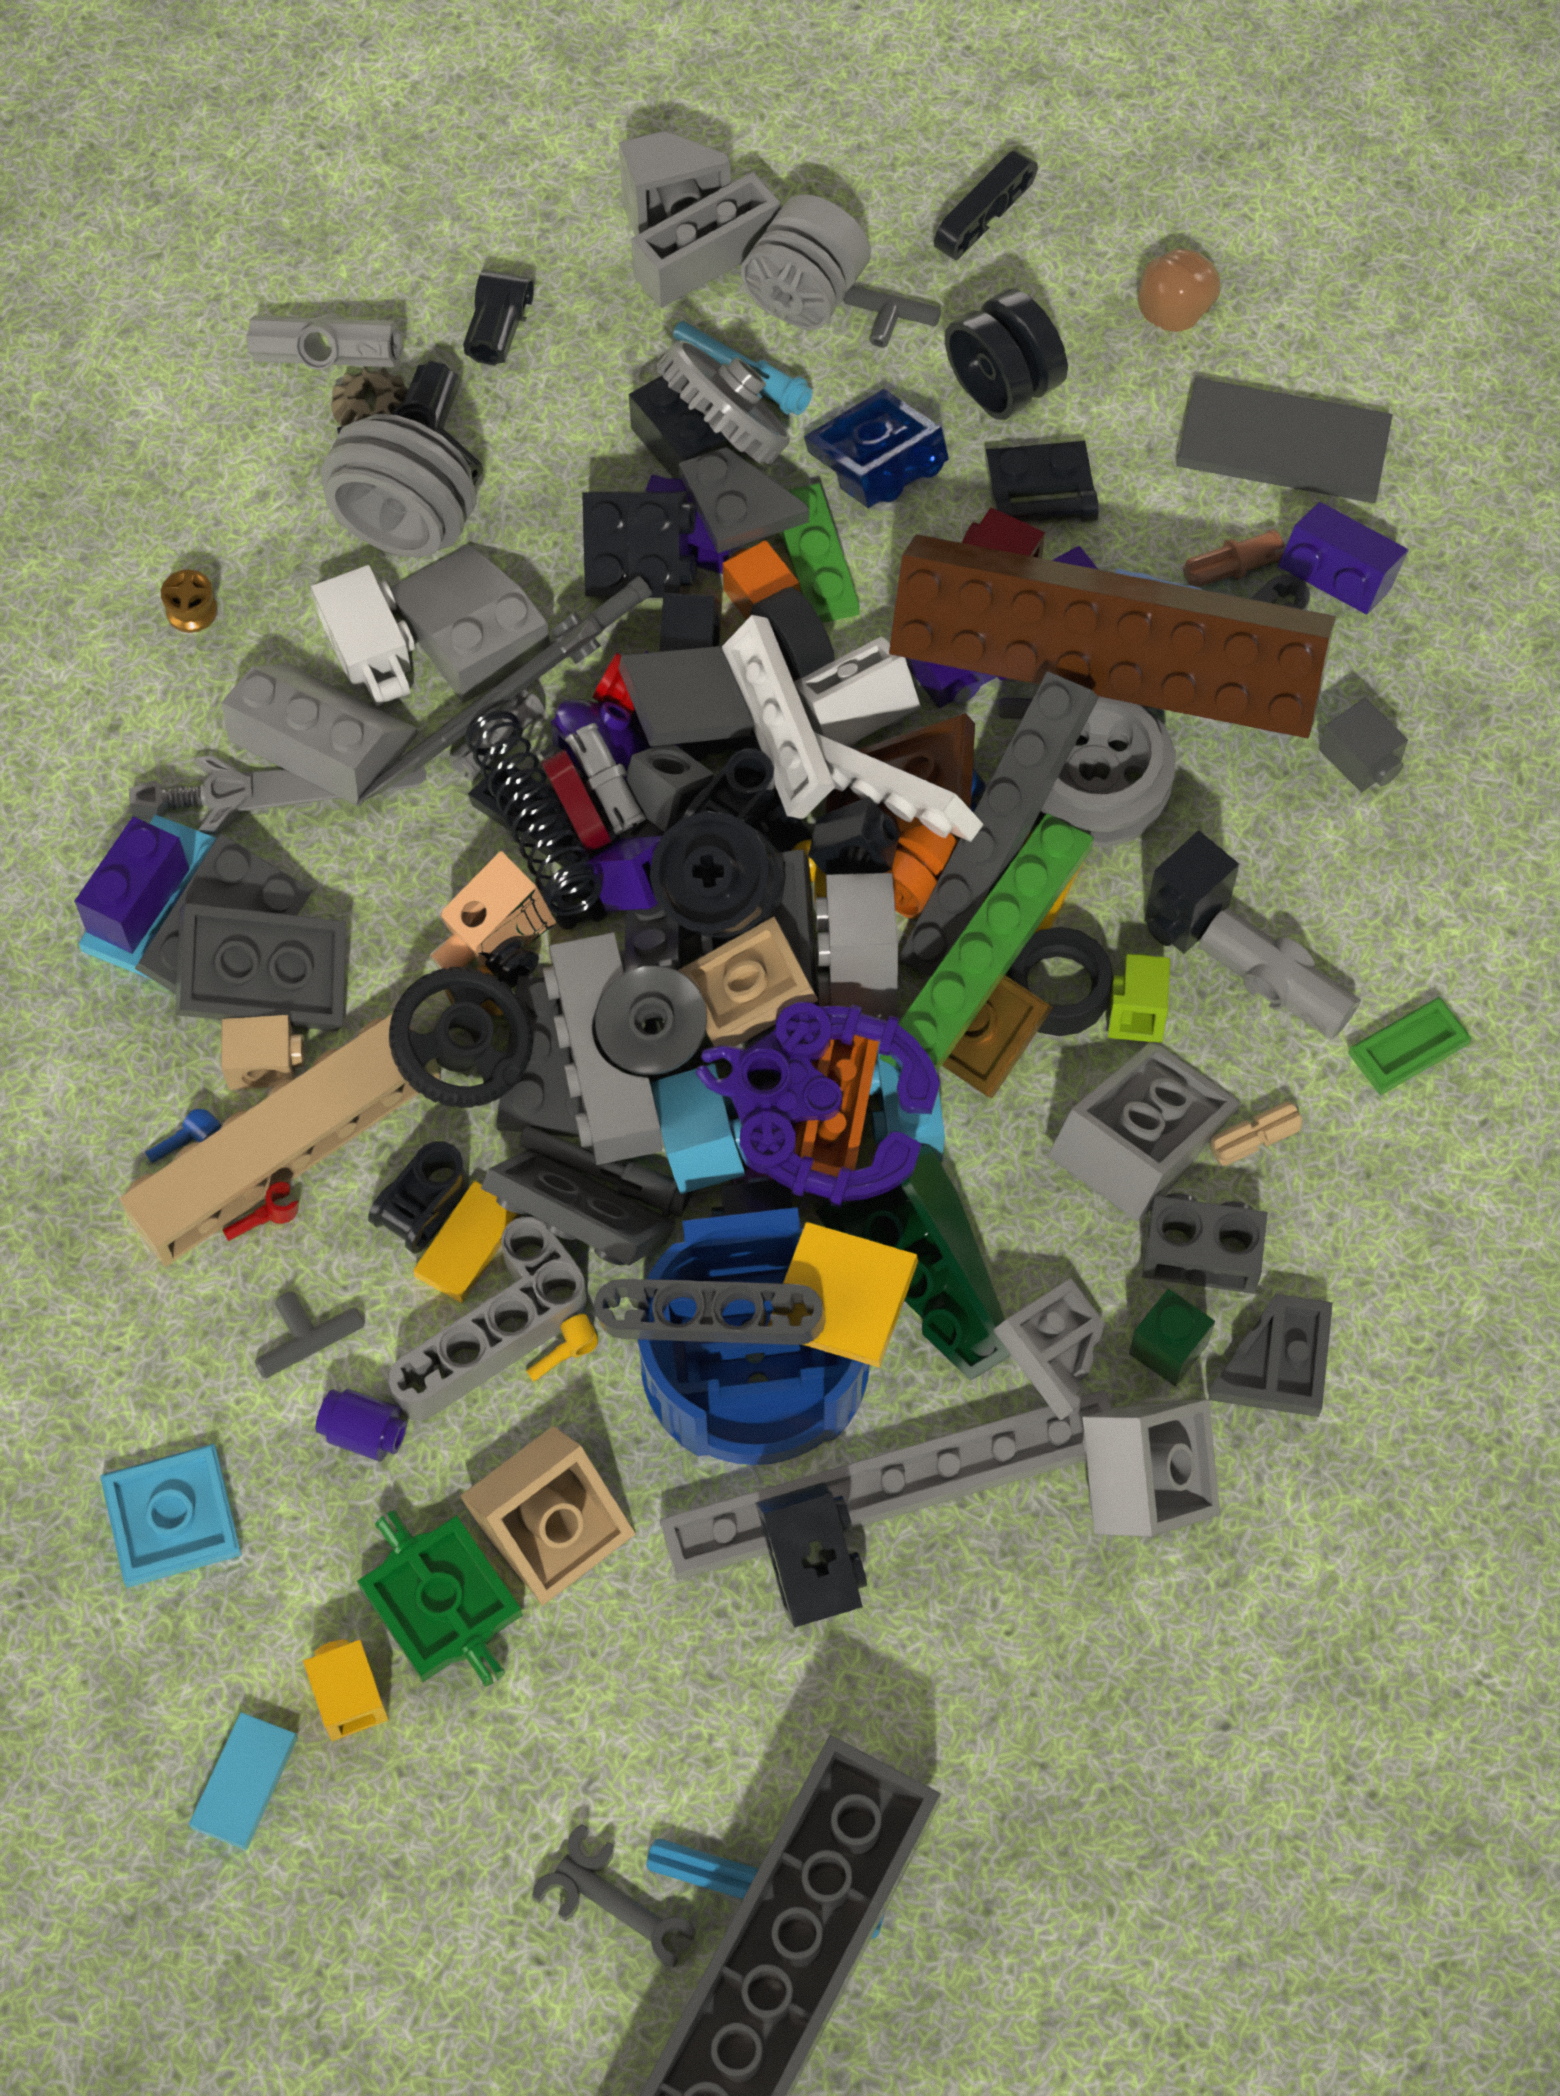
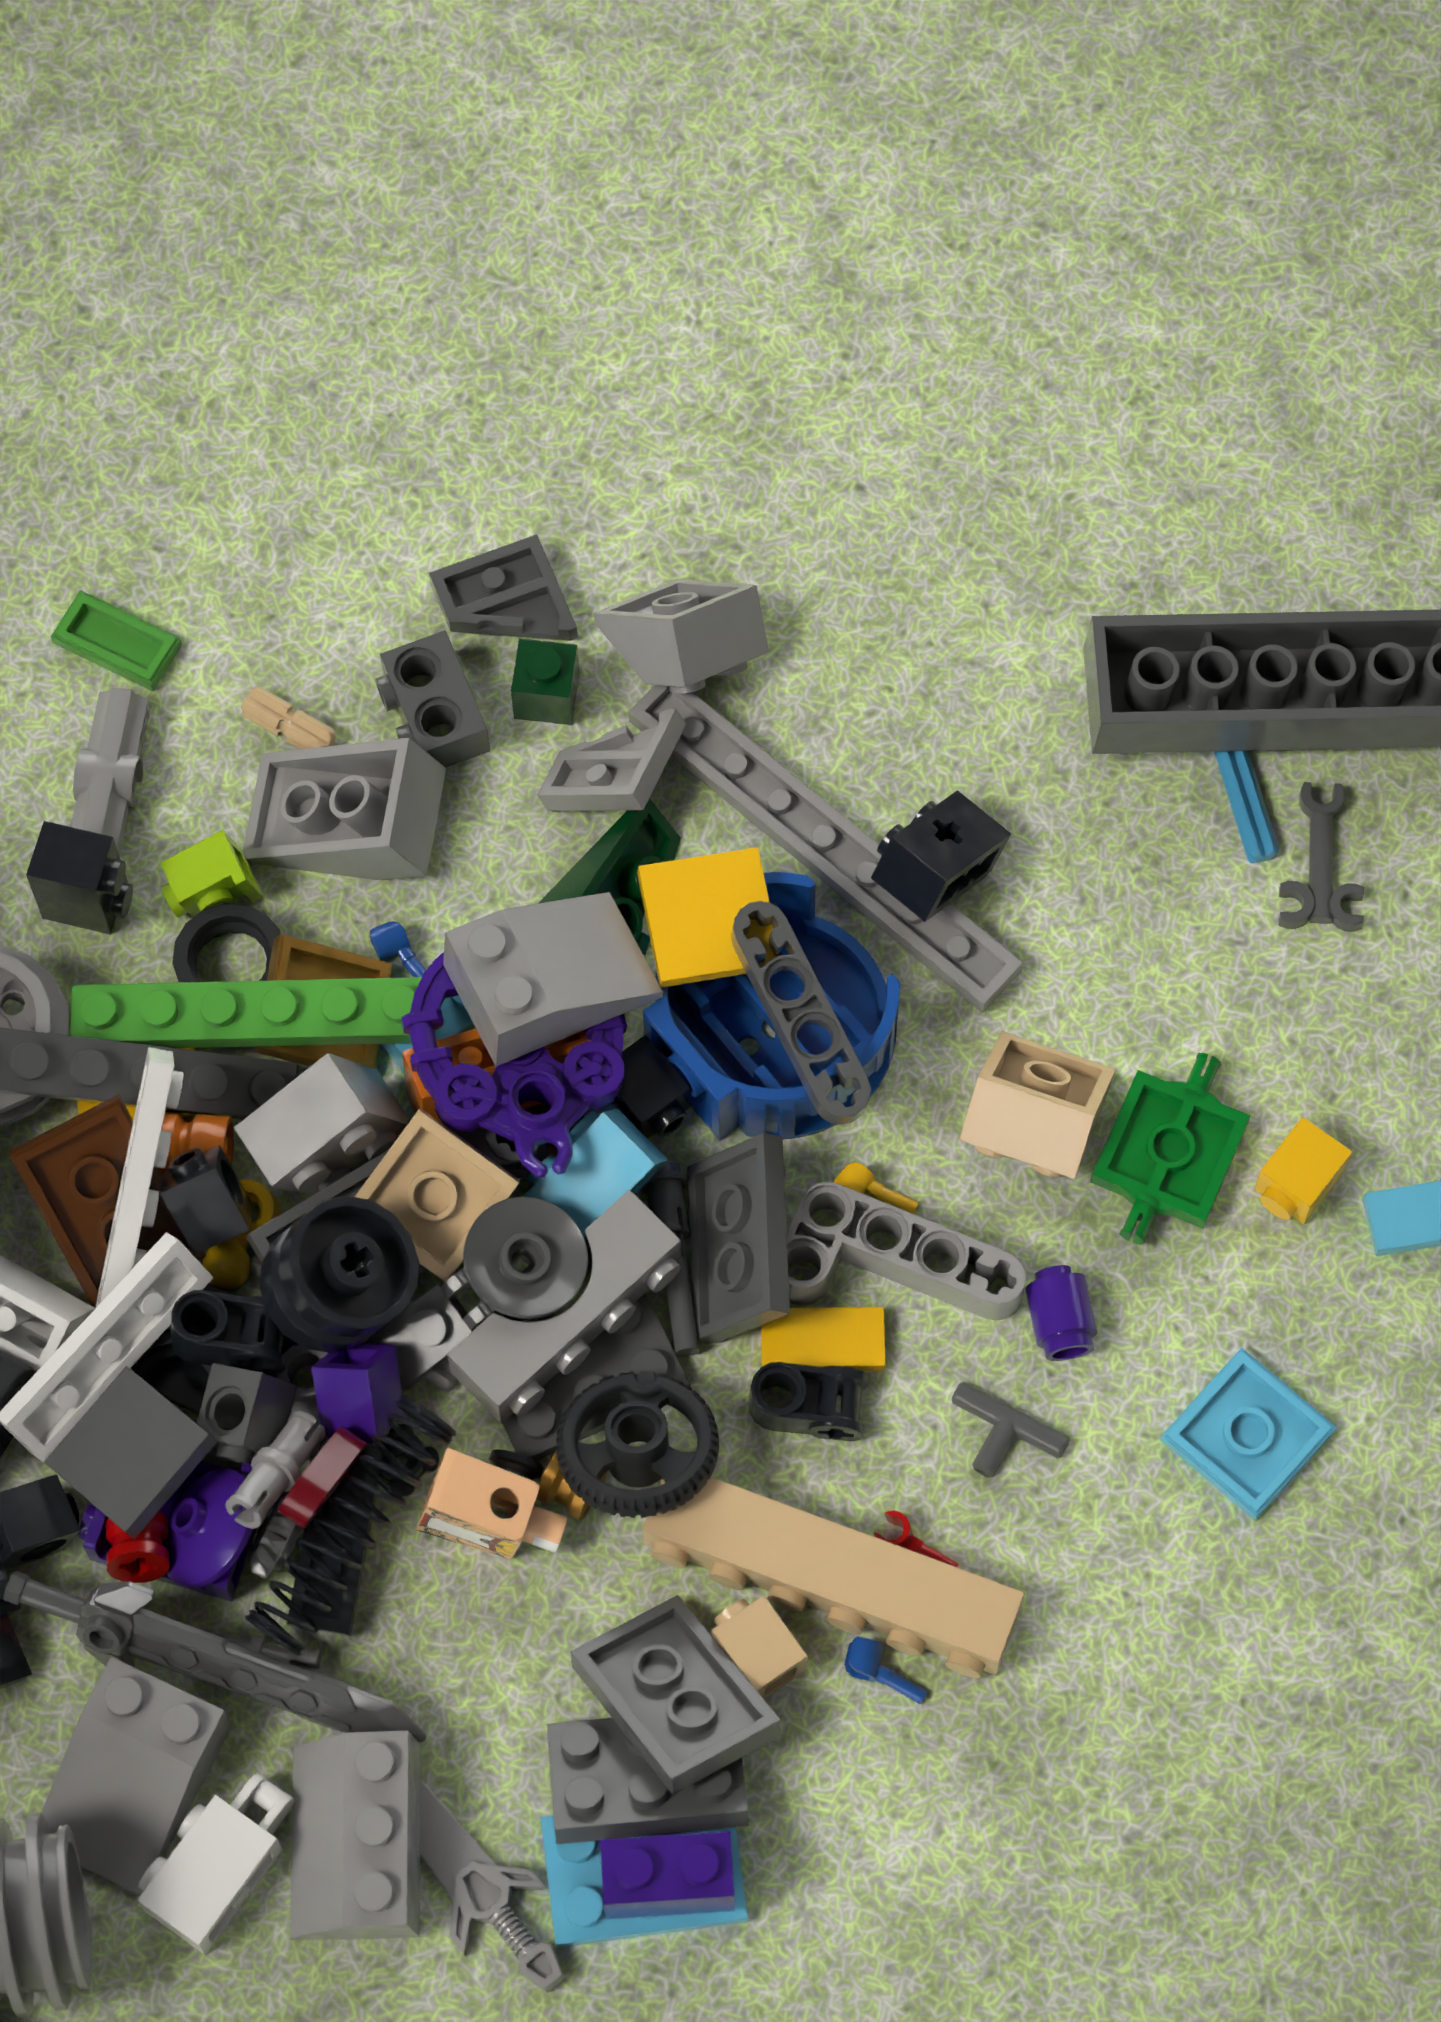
camera: 120 degrees left, 5 degrees up
none -> blue hand [370,921,426,977]
none -> light grey slope [443,892,663,1066]

